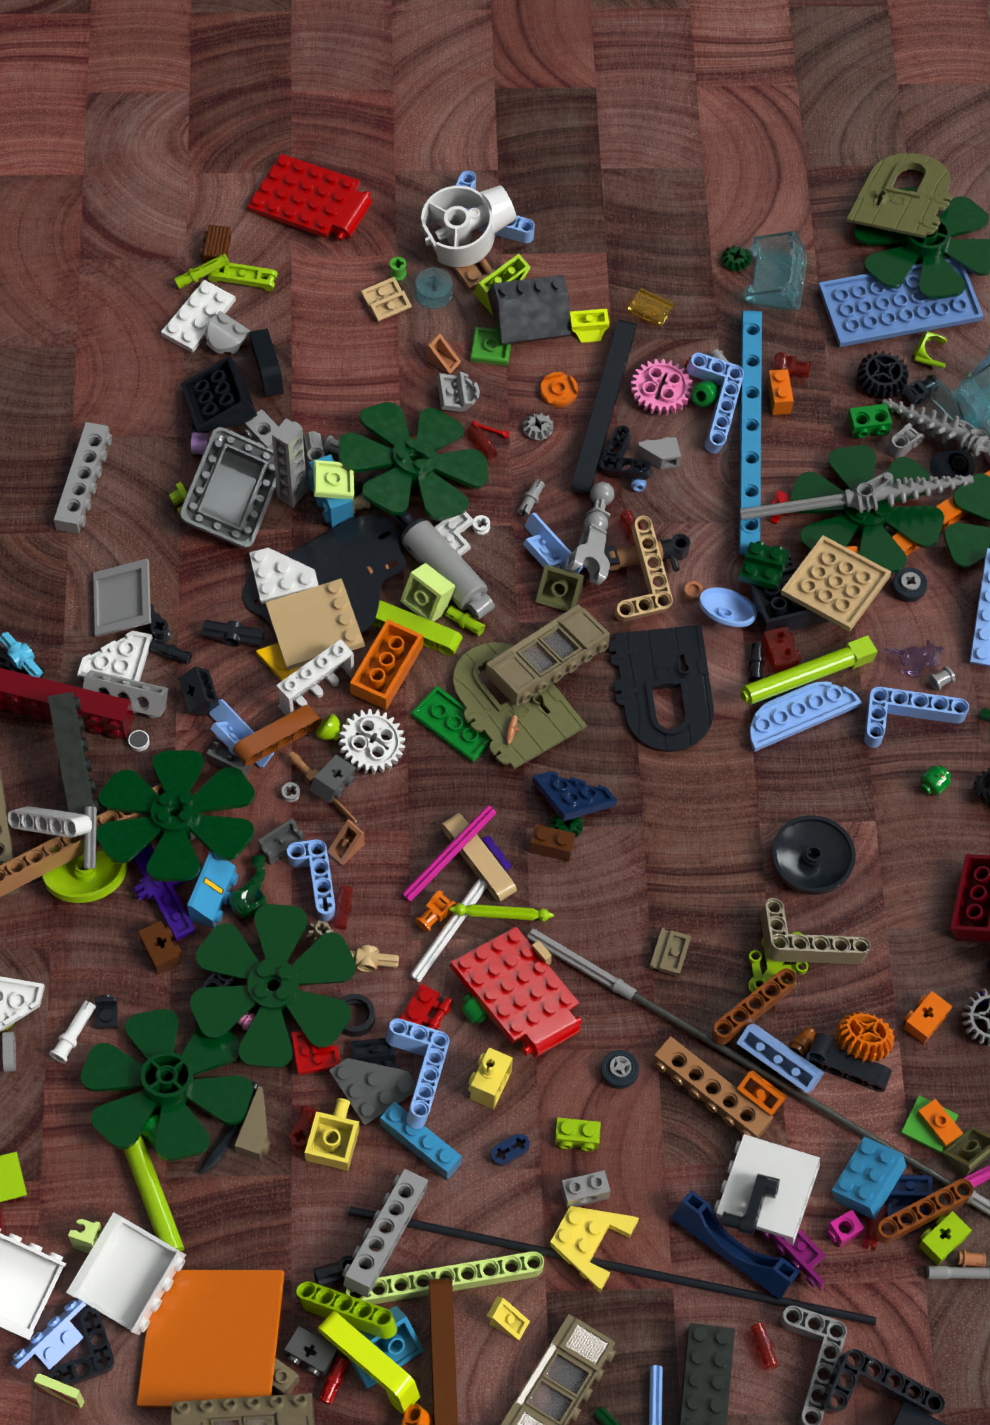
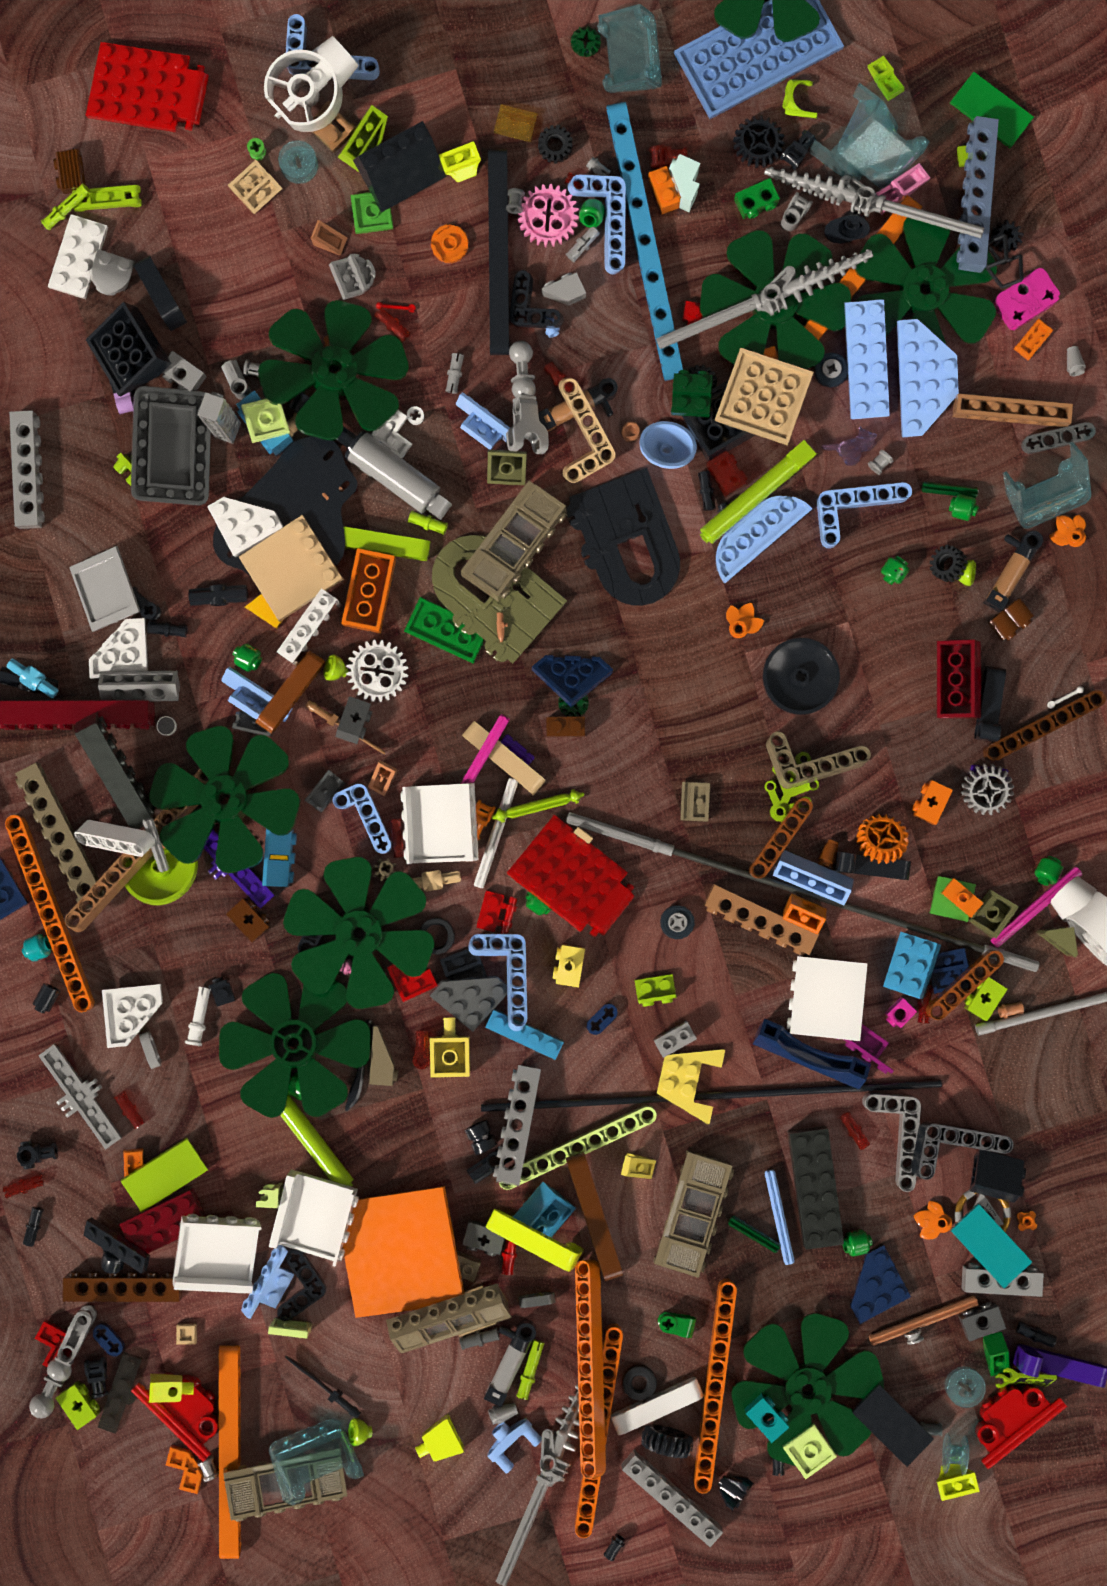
camera: 15 degrees left, 25 degrees up
black brick [178,666,220,717] -> none
dark green hair [228,855,267,919] -> none
light grey bush [282,782,300,802] -> none
lime beam [296,1281,397,1339] -> none
yellowish green brick [400,563,455,622] -> none
light grey gear [523,412,553,440] -> none
black beam [721,1173,780,1236] -> none
none -> green head [233,643,263,672]
none -> white panel [401,783,479,864]
none -> black wheel [464,1119,498,1155]
none -> dark grey bush [506,188,525,214]
none -> black tyre [538,125,572,164]
none -> light grey pin [566,227,600,263]
none -> light aqua piece [669,154,700,212]
none -> orange plate [726,603,764,638]
none -> light blue plate [844,299,890,419]

